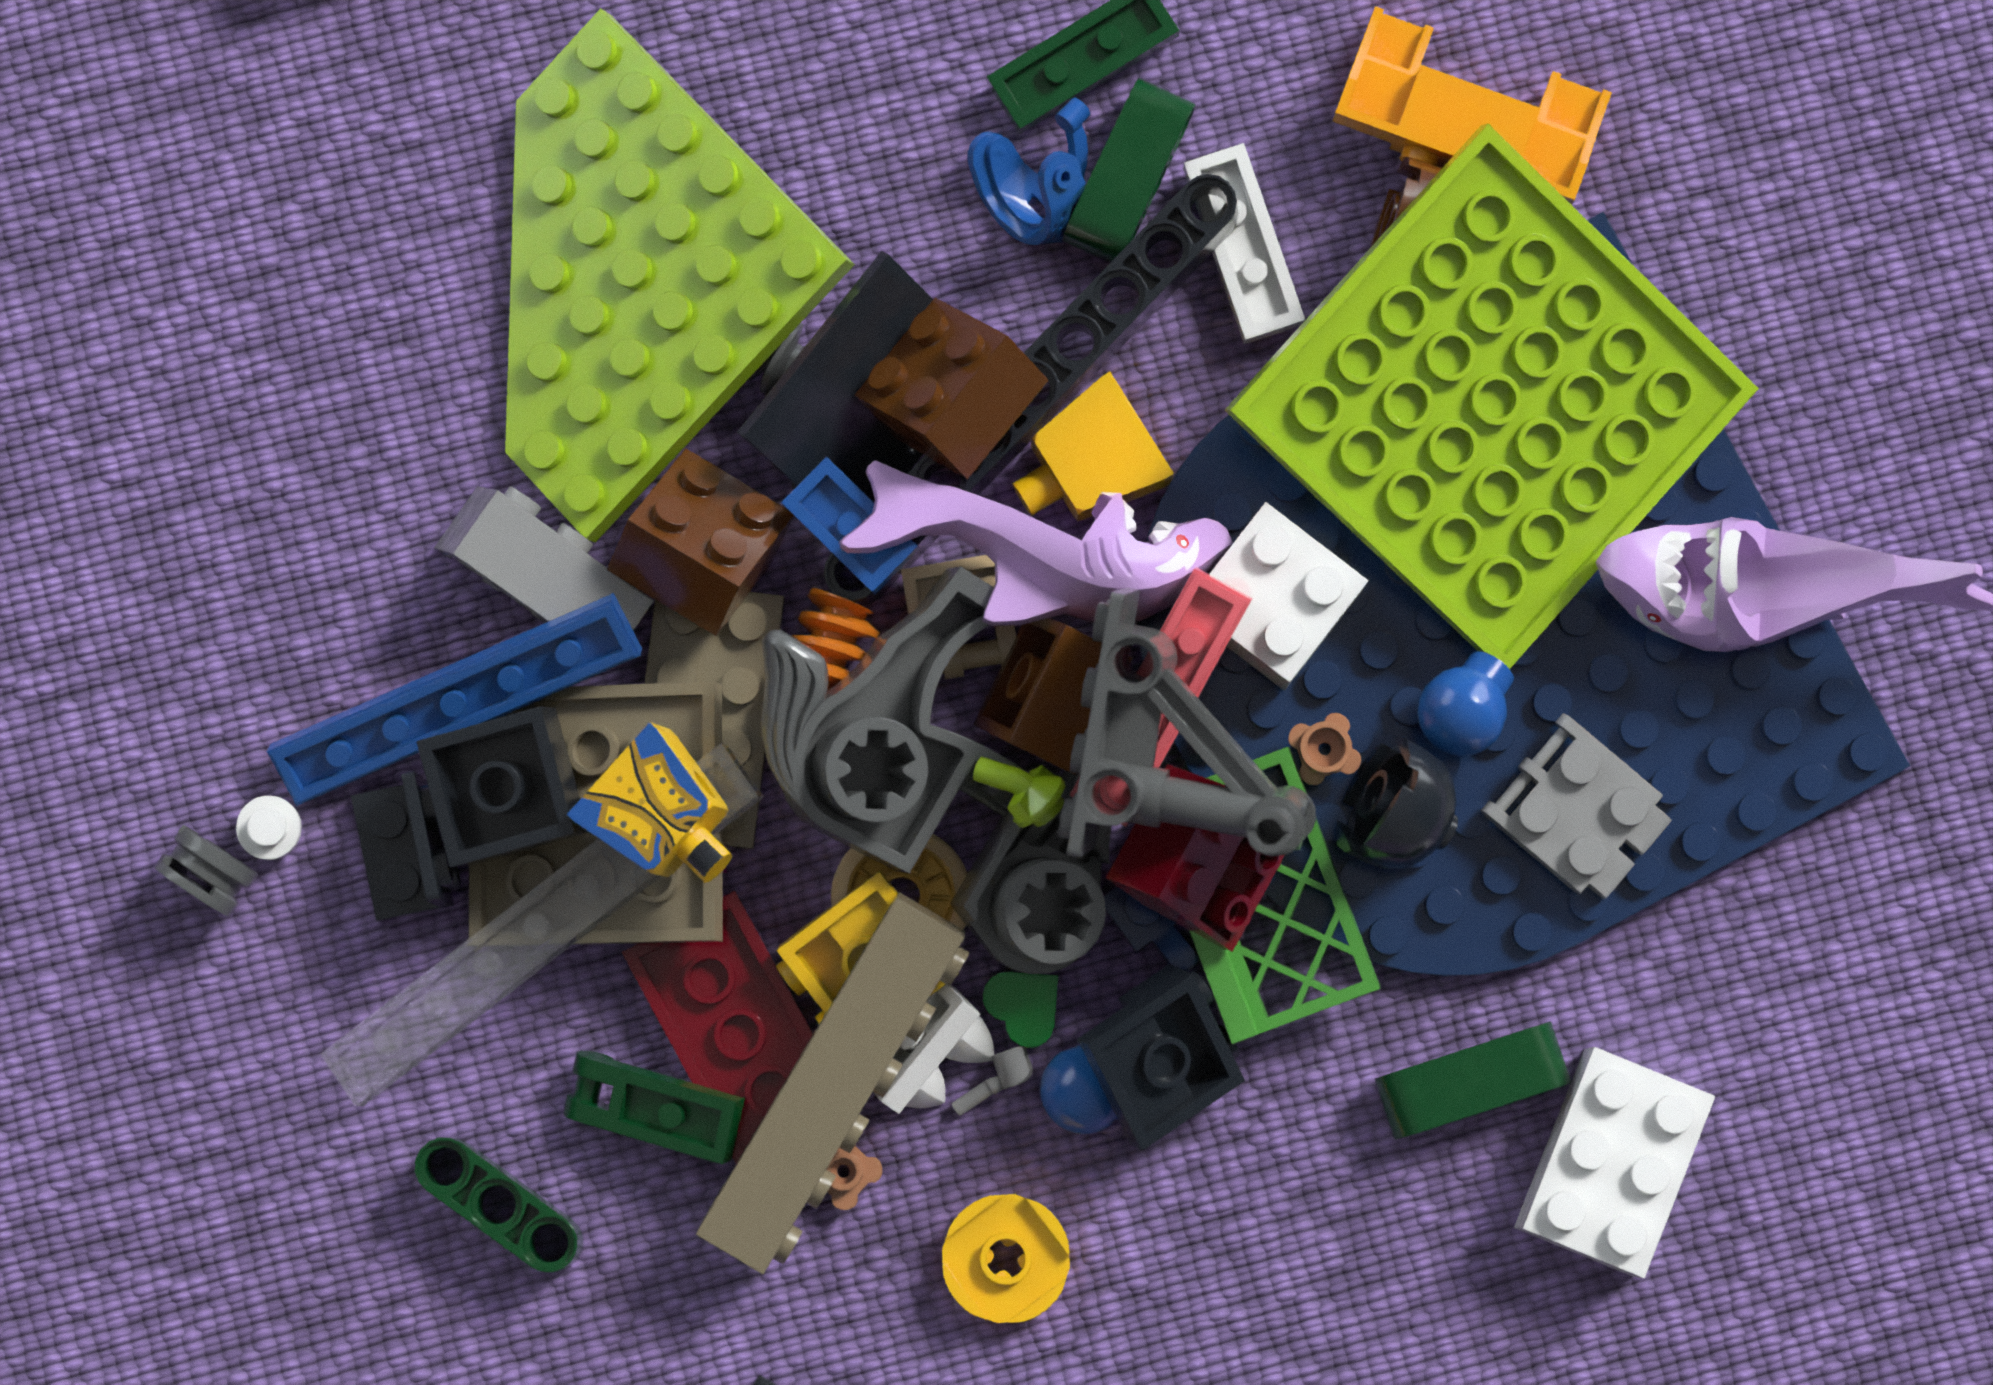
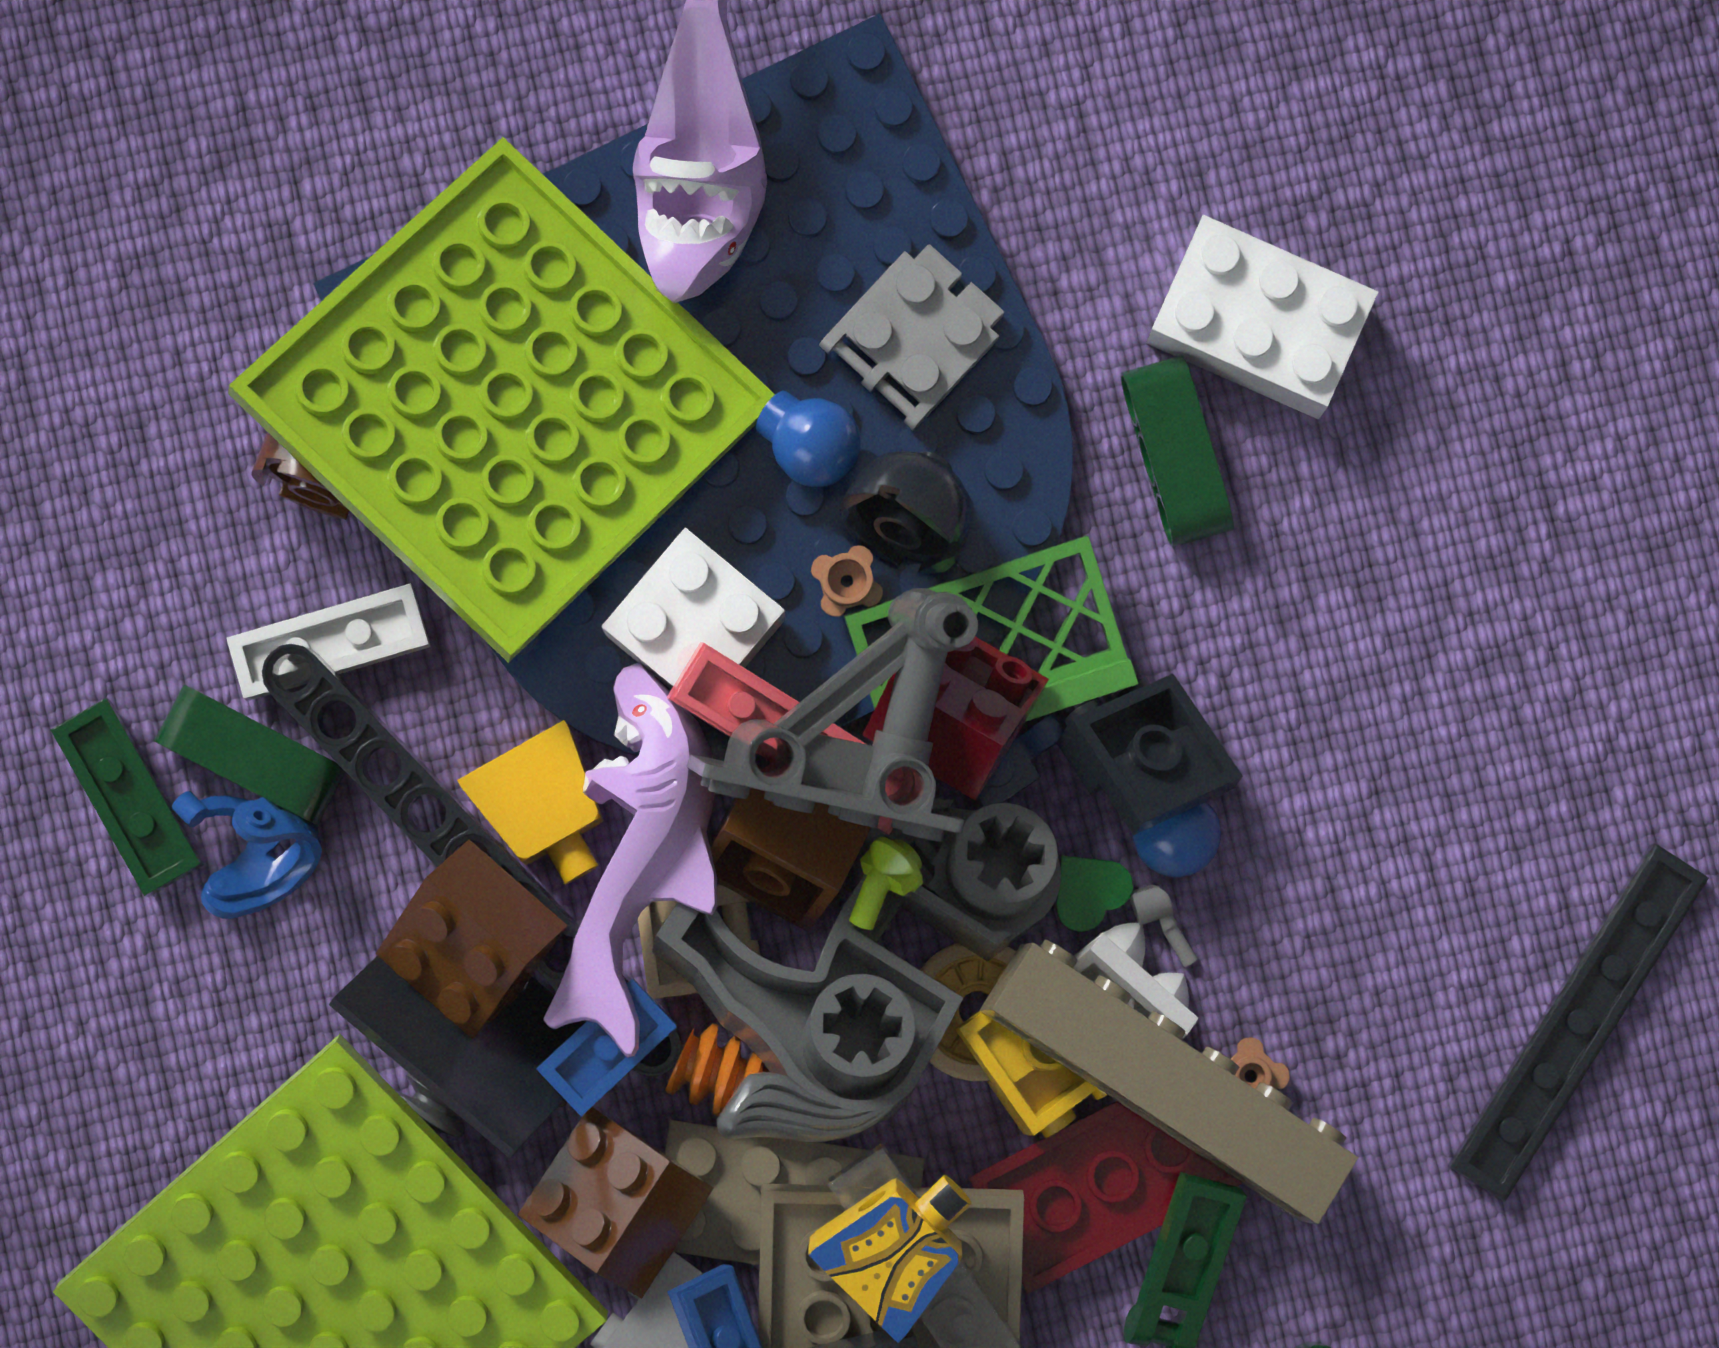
camera: 90 degrees left, 0 degrees up
yellow plate [942,1194,1070,1323] -> none
light orange bracket [1332,6,1612,205] -> none

